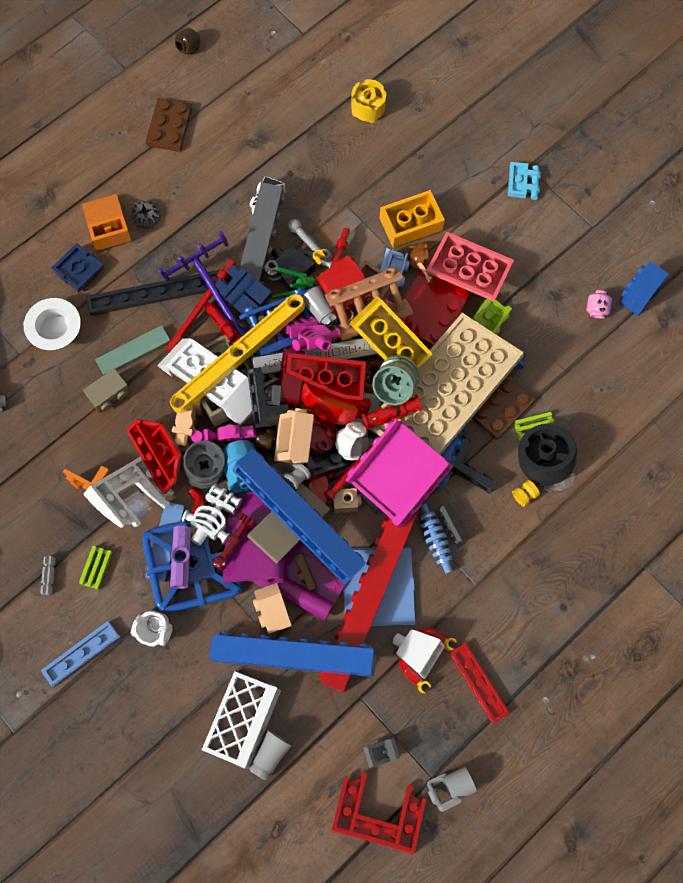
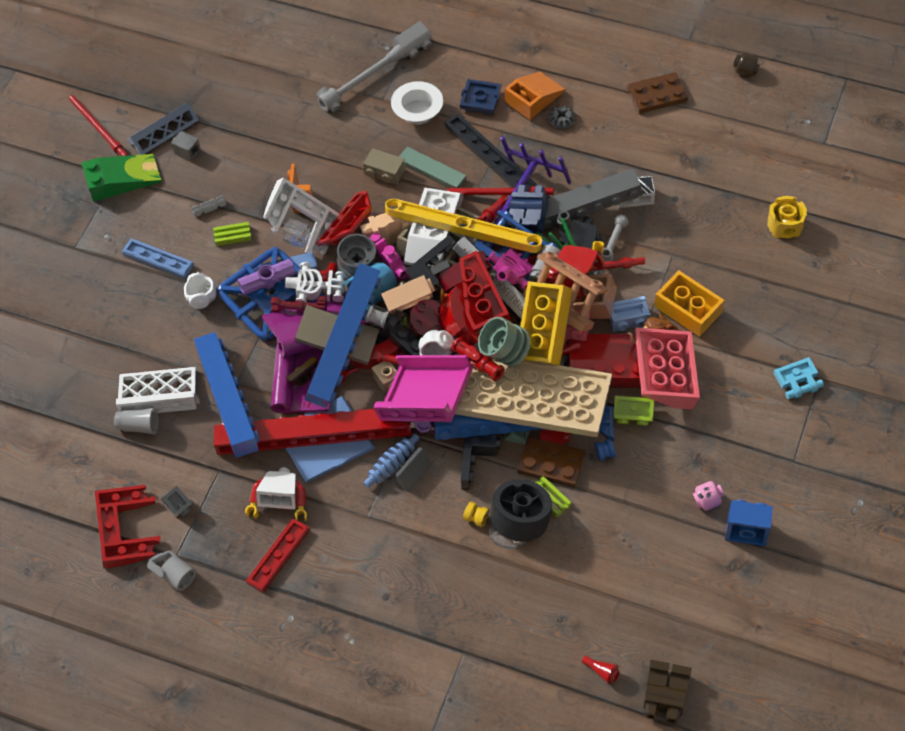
camera: 70 degrees right, 15 degrees down
light nougat brick [253,583,291,634] -> none

